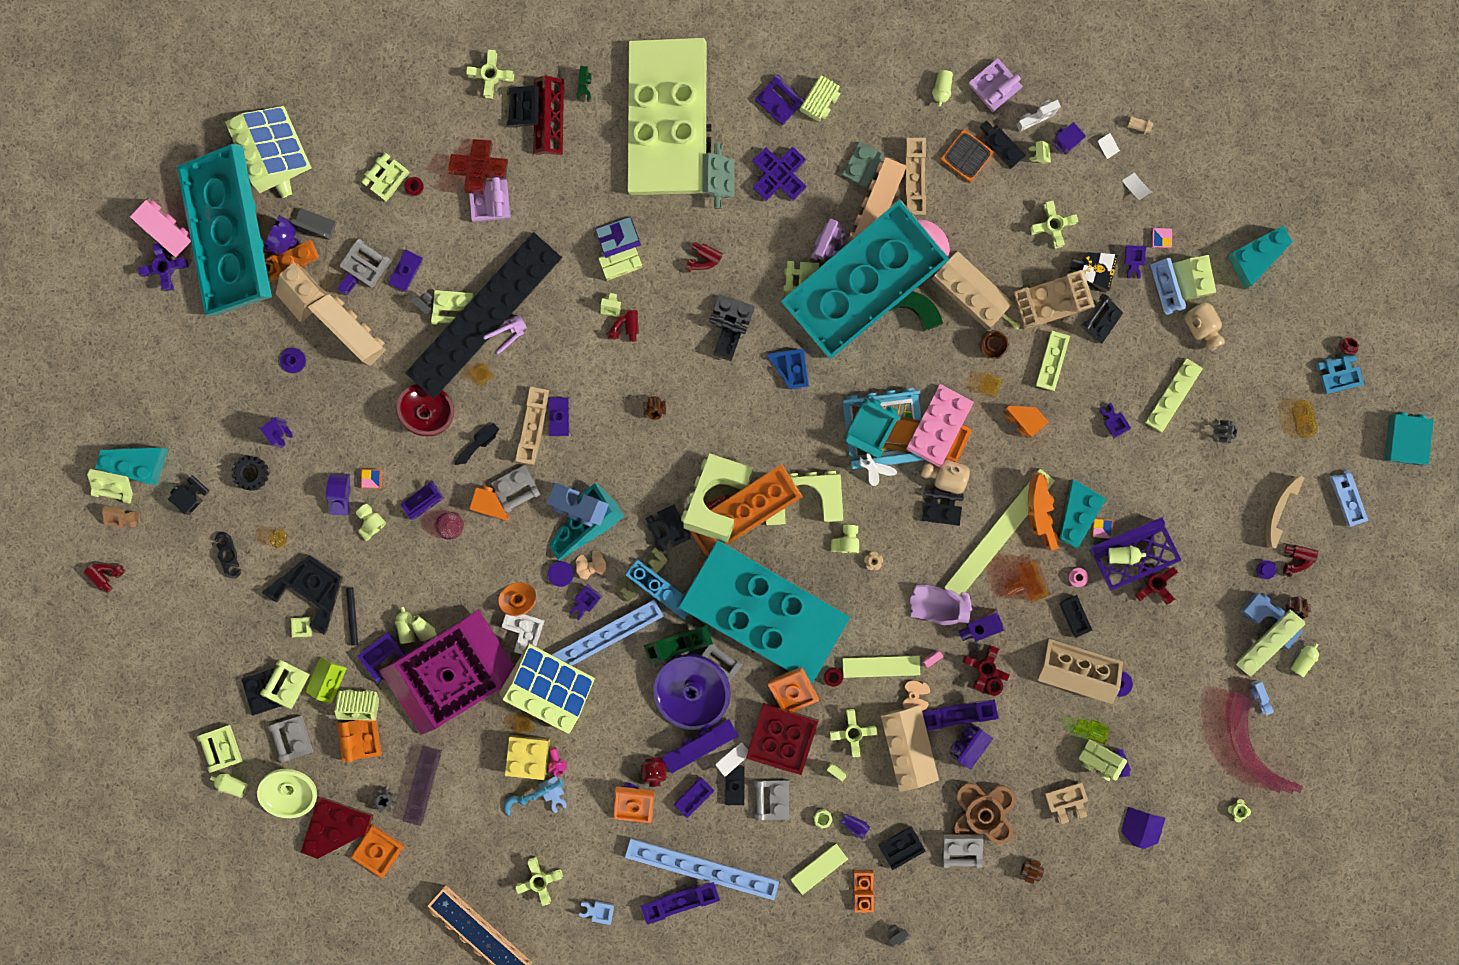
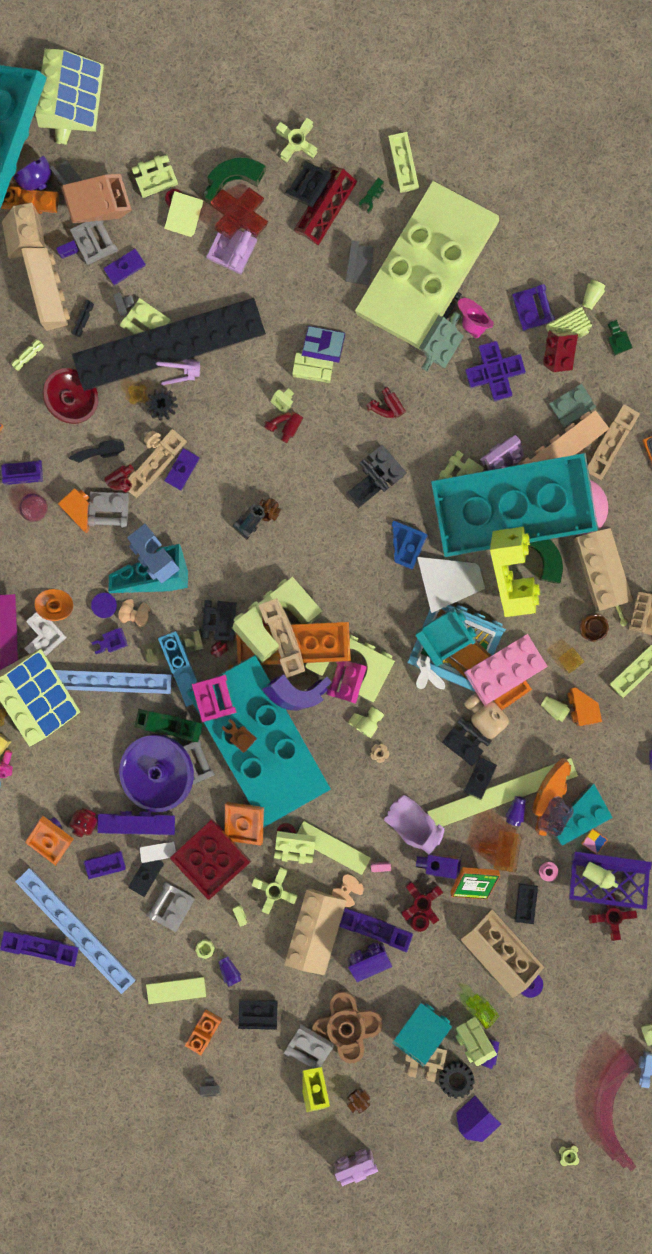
camera: 30 degrees right, 0 degrees up
none -> yellowish green axle [11,339,44,371]
none -> nougat slope [61,174,132,223]
none -> black axle [71,300,94,337]
none -> dark red plant [104,464,134,492]
none -> tan plate [144,431,162,448]
none -> black gear [145,388,178,421]
none -> yellowish green sticker [164,191,203,237]
none -> dark pink plate [192,675,236,722]
none -> dark green arch [204,157,266,206]
none -> dark red plate [210,641,228,658]
none -> reddish brown plate [222,718,257,753]
none -> black piece [232,504,265,540]
none -> tan slope [259,598,305,678]
none -> dark purple arch [262,674,332,711]
none -> yellowish green plate [274,831,316,864]
none -> neon yellow slope [302,1067,330,1112]
none -> dark pink plate [326,661,367,703]
none -> lavender plate [334,1149,378,1186]
none -> dark grey panel [346,240,374,285]
none -> yellowish green plate [388,132,419,193]
none -> teal brick [392,1003,452,1066]
none -> white sticker [417,557,485,613]
none -> black tyre [439,1061,475,1099]
none -> tile [450,867,500,899]
none -> dark pink piece [458,298,494,338]
none -> black plate [464,757,497,801]
none -> neon yellow plate [490,527,540,617]
none -> dark purple cone [505,796,526,826]
none -> piece [538,796,574,836]
none -> yellowish green cone [541,696,571,722]
none -> dark red bracket [543,330,578,373]
none -> yellowish green cone [582,280,605,310]
none -> dark green plate [607,319,633,356]

